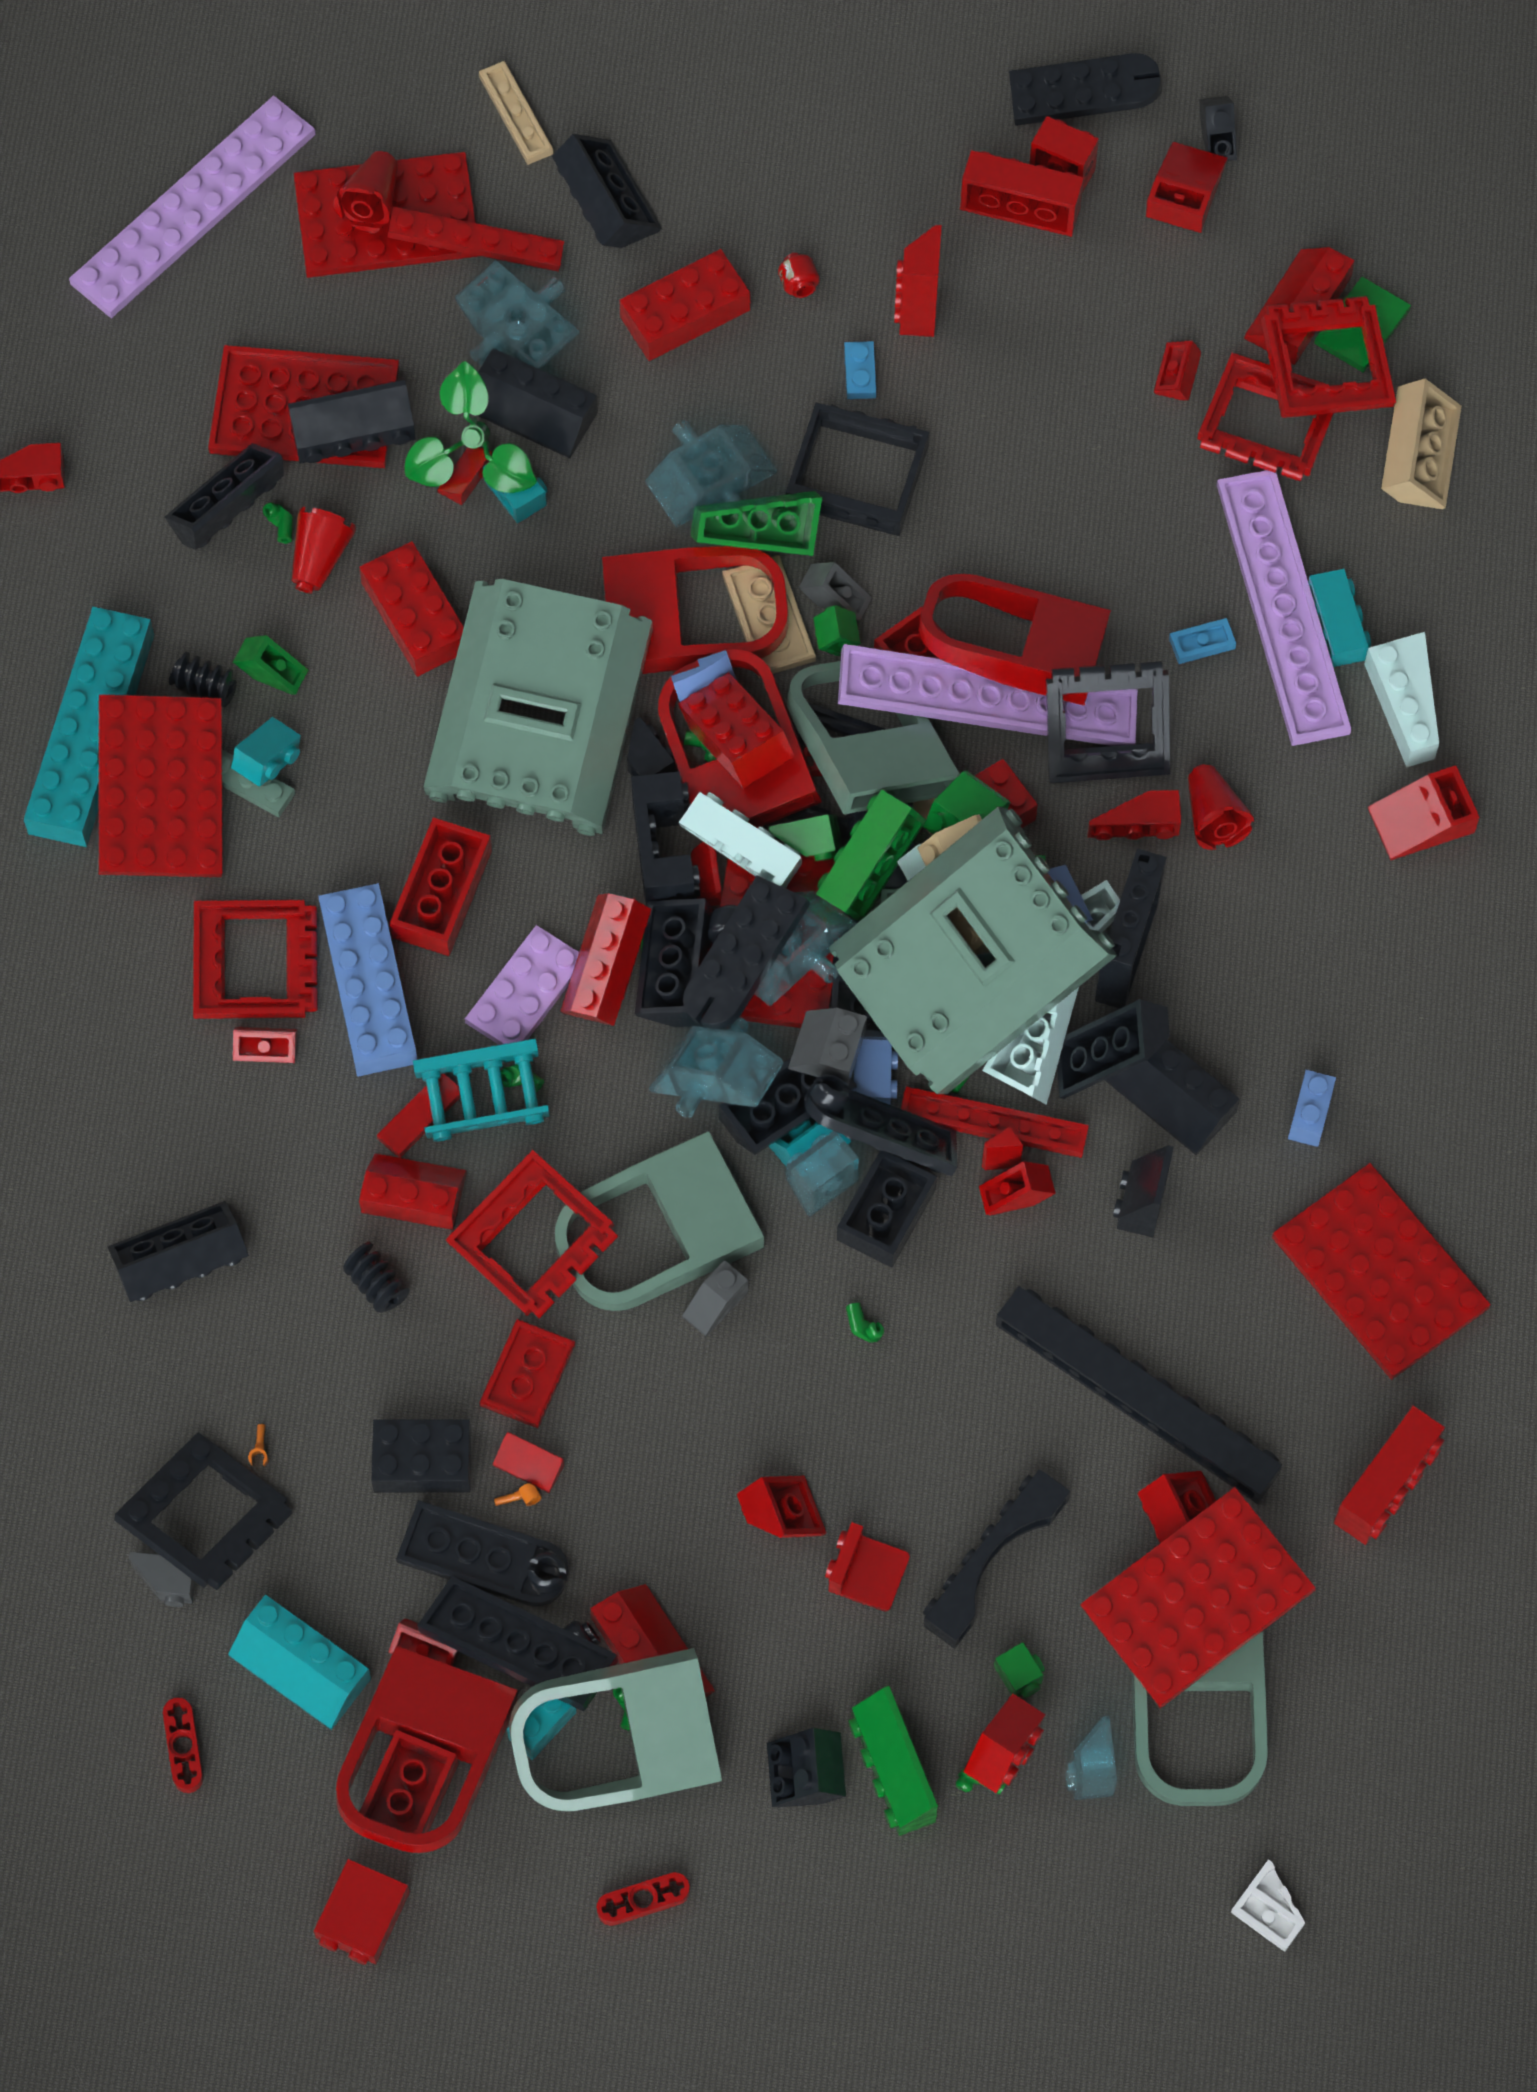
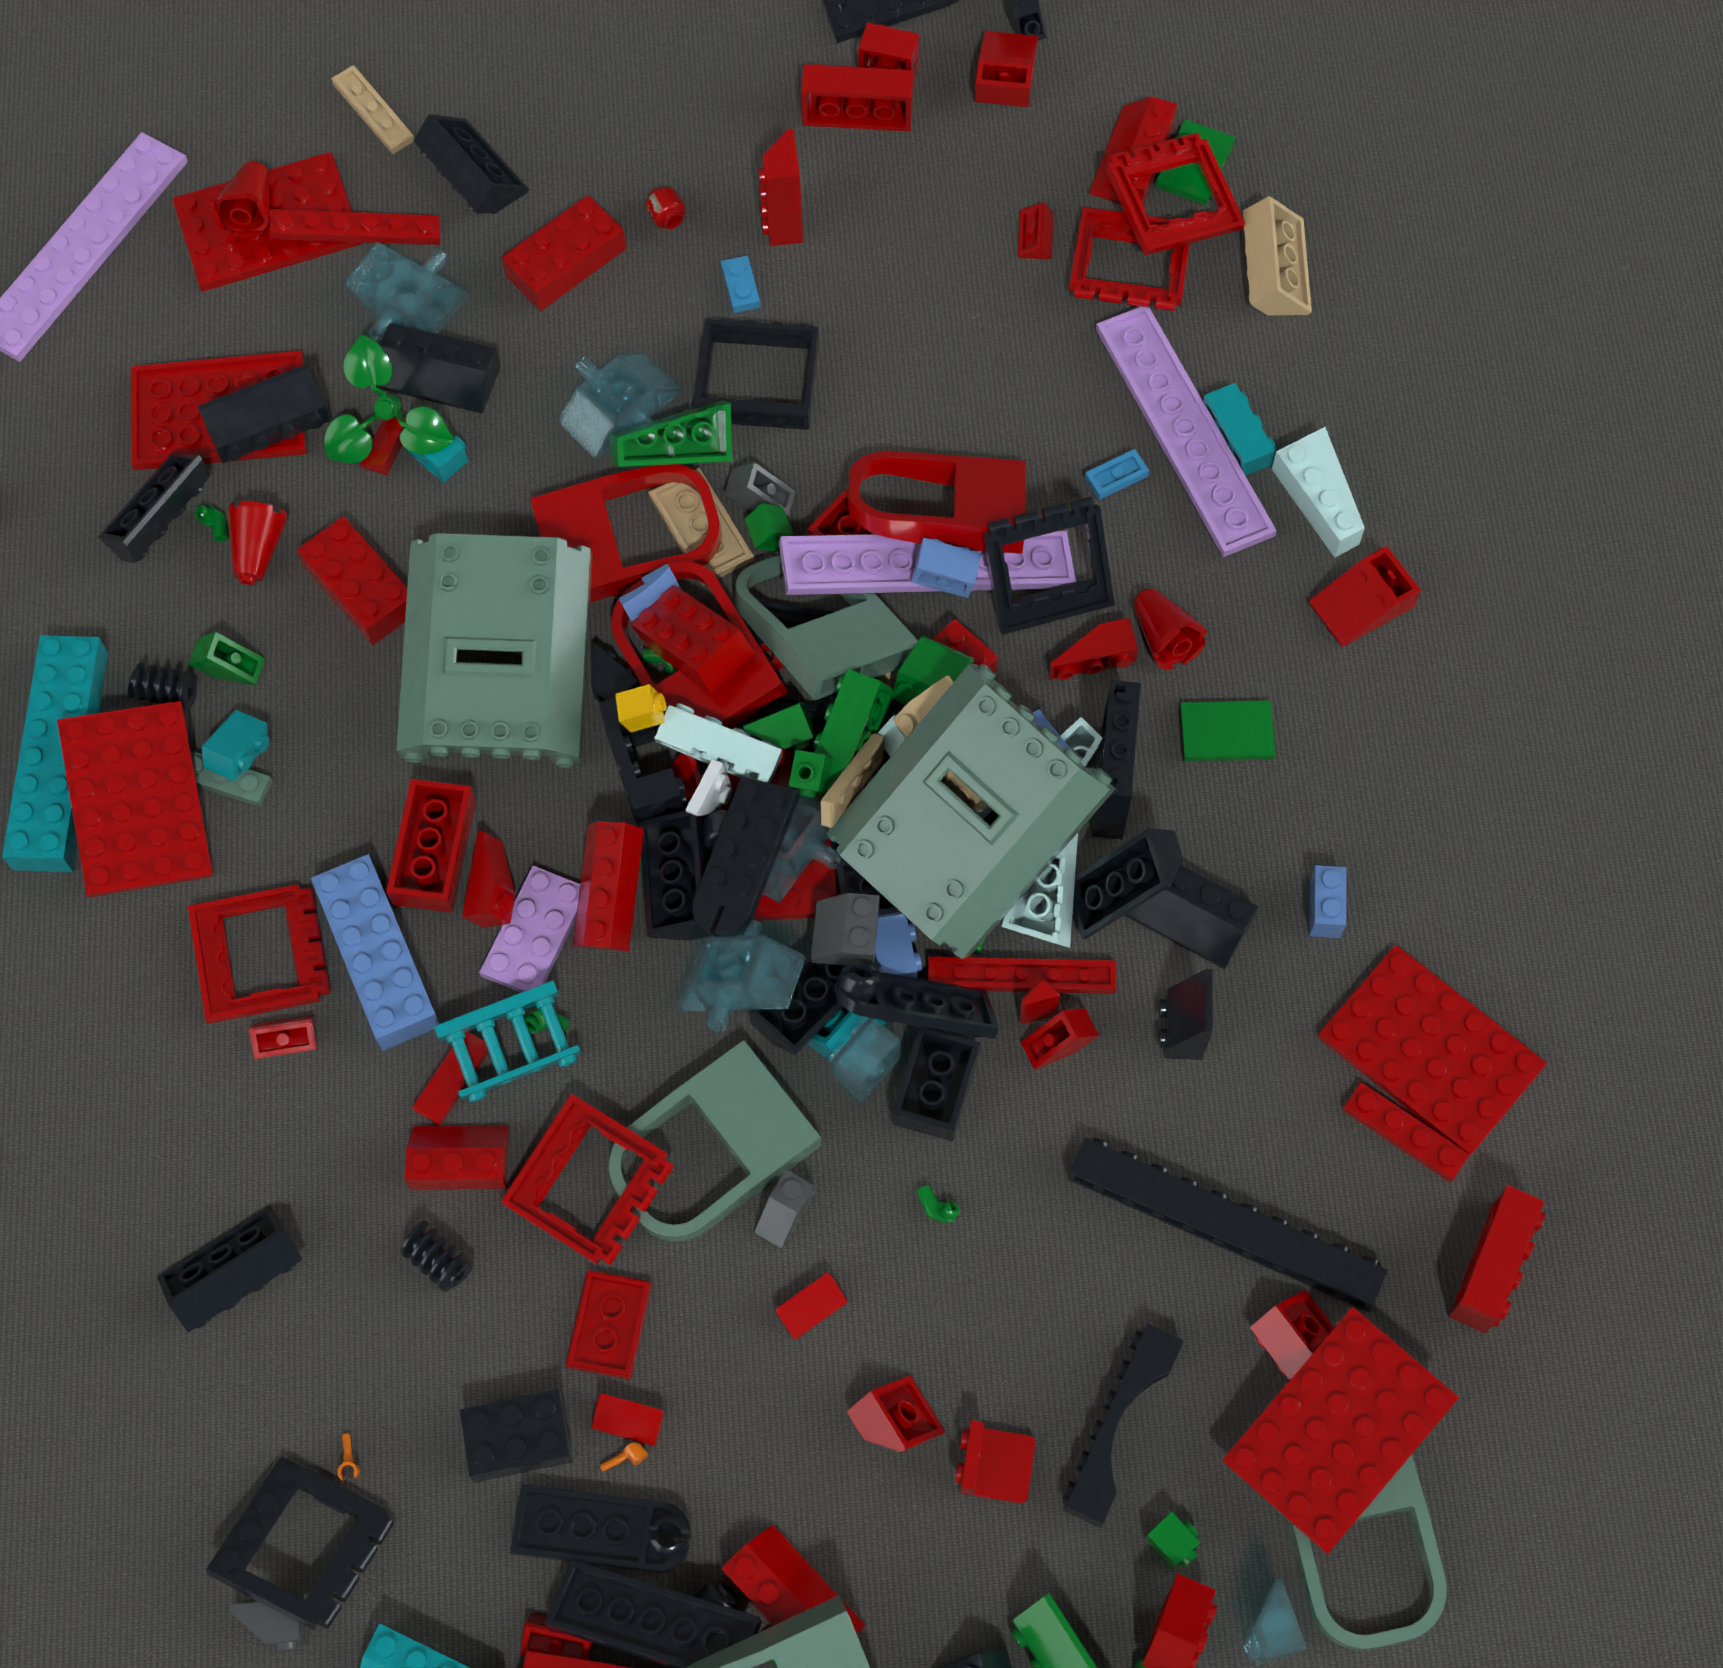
camera: 10 degrees left, 0 degrees up
none -> red slope [462,831,515,928]
none -> yellow brick [615,684,667,732]
none -> white wing [686,759,733,816]
none -> red slope [775,1272,848,1341]
none -> green brick [789,750,833,799]
none -> tan tile [821,733,884,828]
none -> medium blue brick [911,538,981,598]
none -> green tile [1180,700,1275,762]
none -> red plate [1343,1082,1470,1183]

